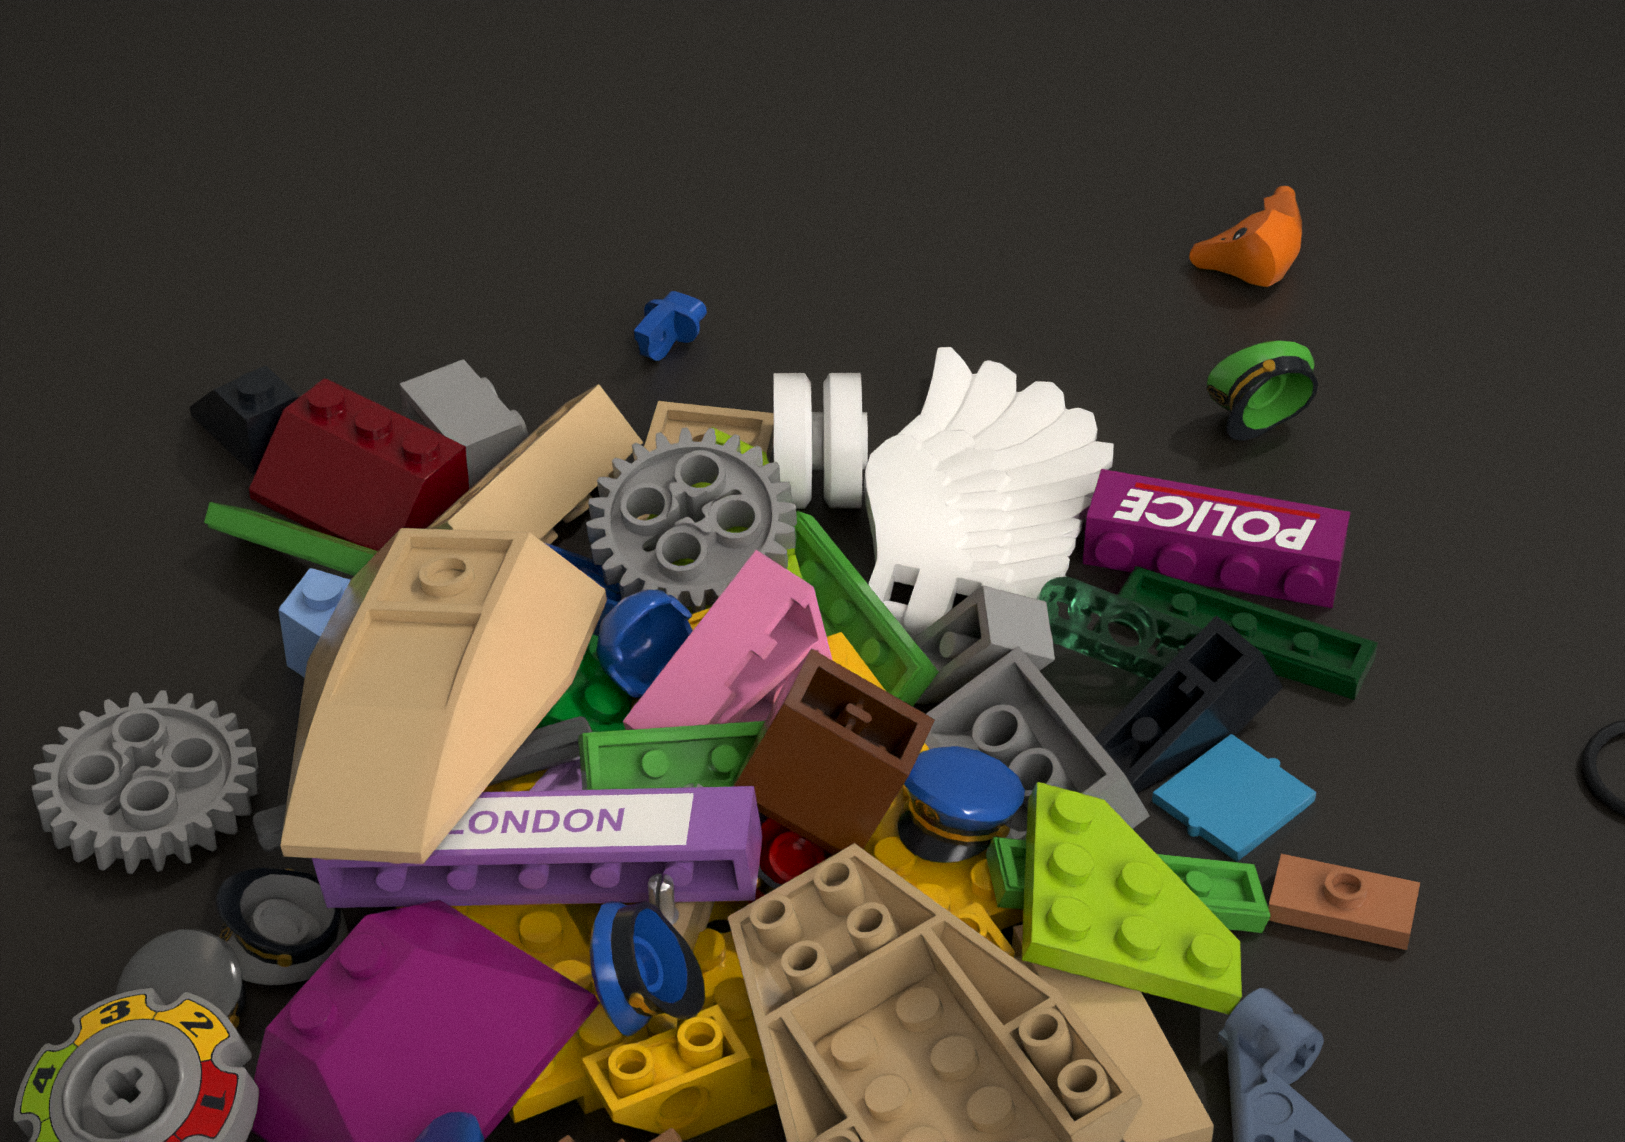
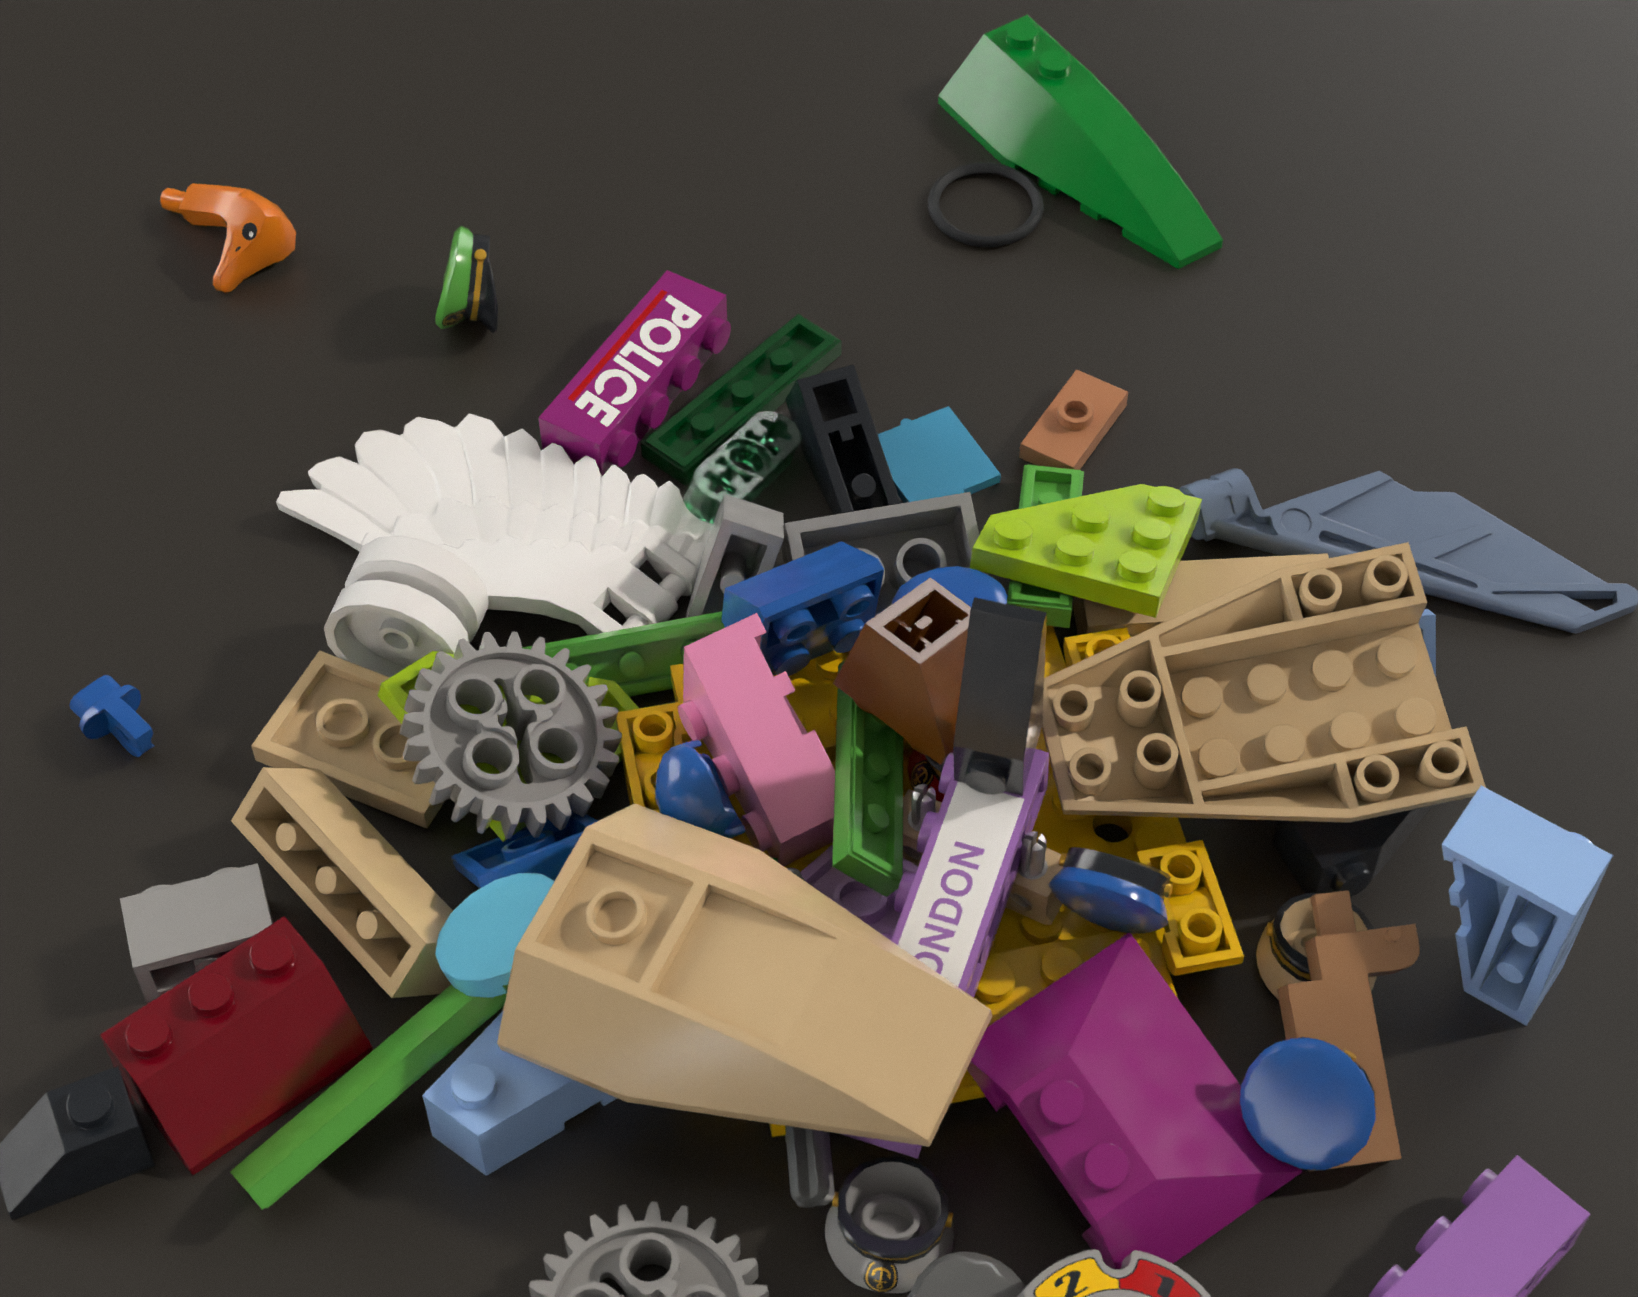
camera: 75 degrees left, 10 degrees up
none -> blue slope [721,541,884,676]
none -> black slope [953,597,1047,796]

